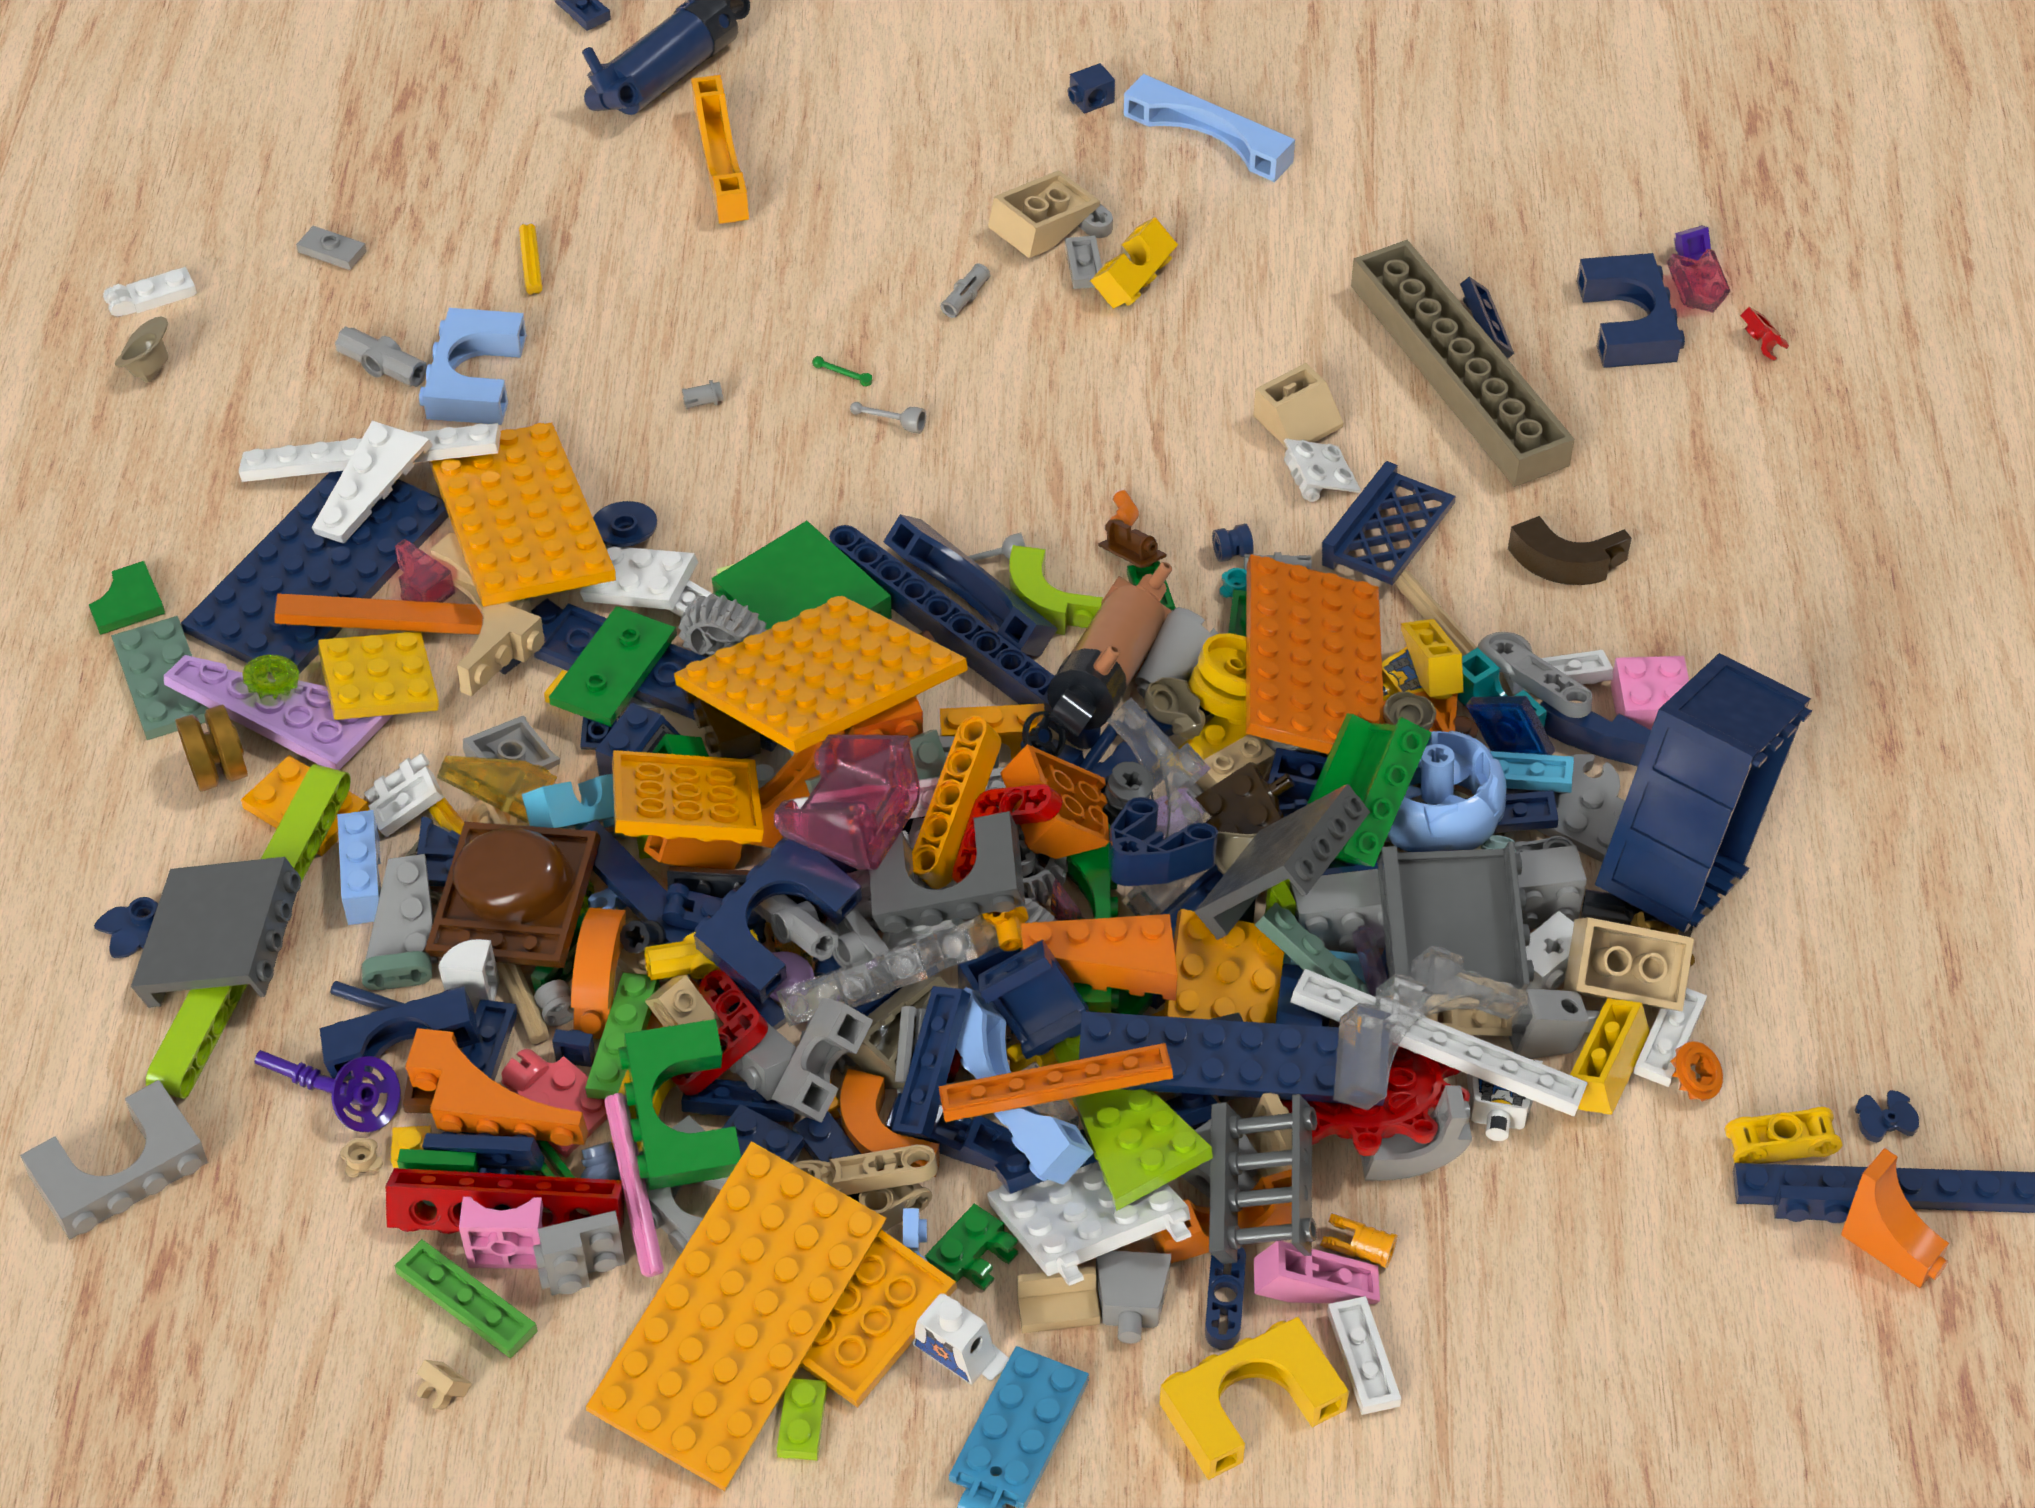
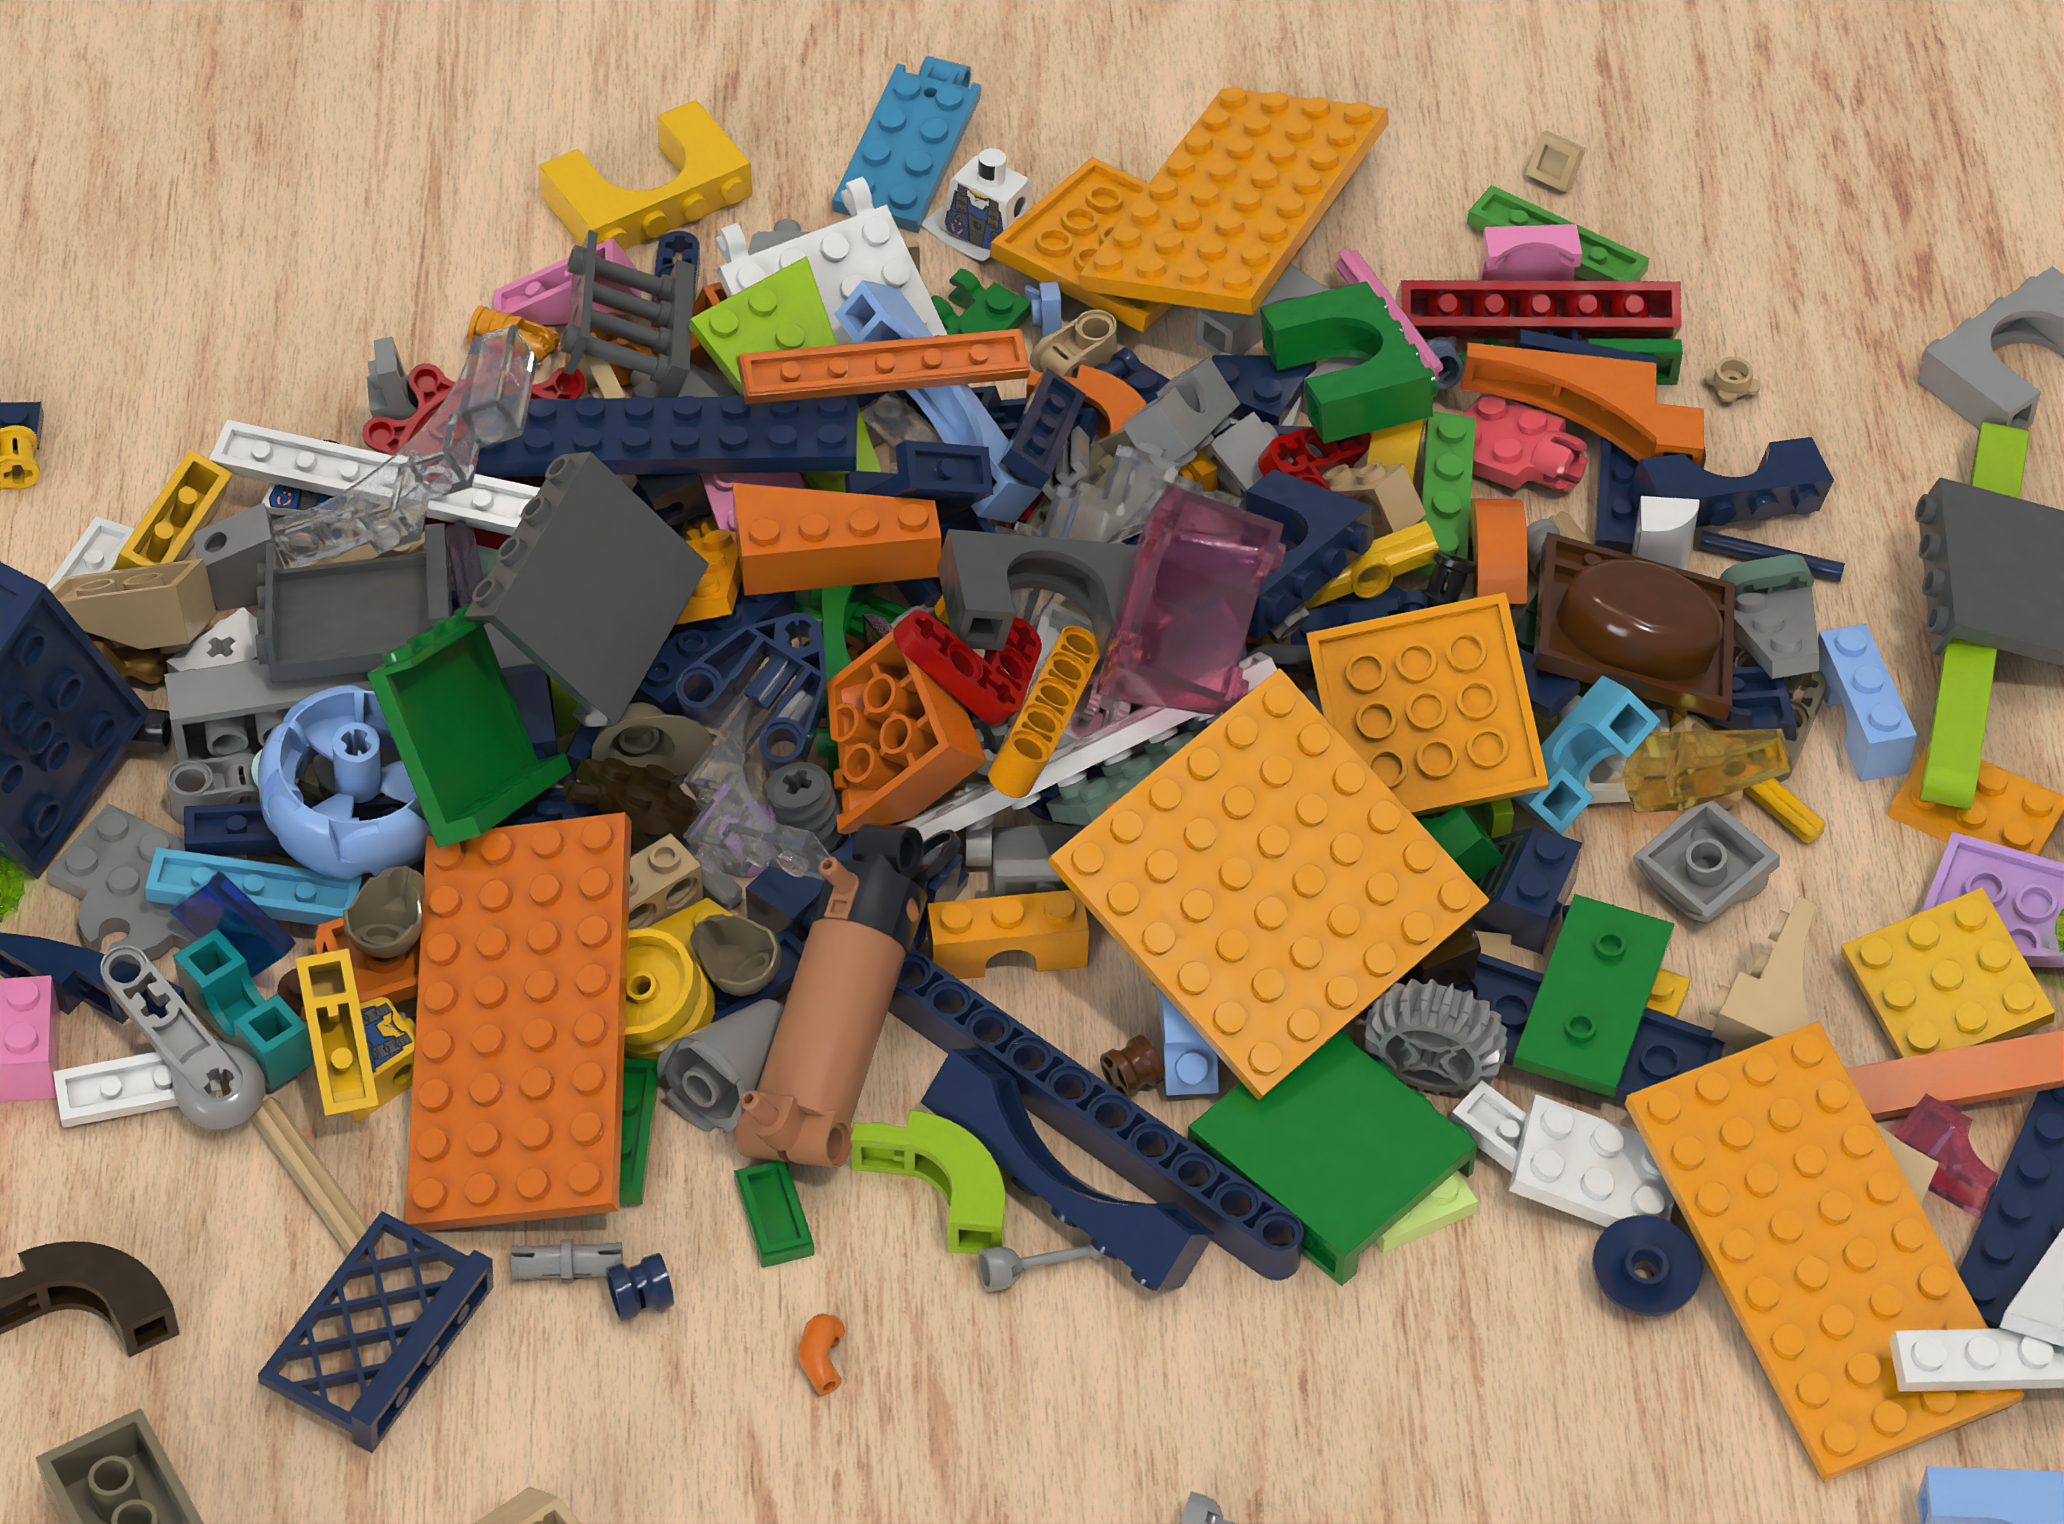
camera: 175 degrees right, 0 degrees up
dark purple dish [254,1050,401,1132] -> none
white plate [364,753,444,837] -> none
yellow plate [391,1125,432,1168] -> none
light grey plate [533,1211,625,1295] -> none
dark blue plate [552,1029,596,1067] -> none
lime plate [777,1378,827,1461] -> none
tan beam [793,1145,938,1195] -> none
reddish brown hinge [1098,519,1167,568] -> none
teal plate [1219,568,1247,598] -> none
white hinge [1284,439,1361,502] -> none
white plate [1327,1296,1401,1415] -> none
orange gear [1670,1041,1723,1102] -> none

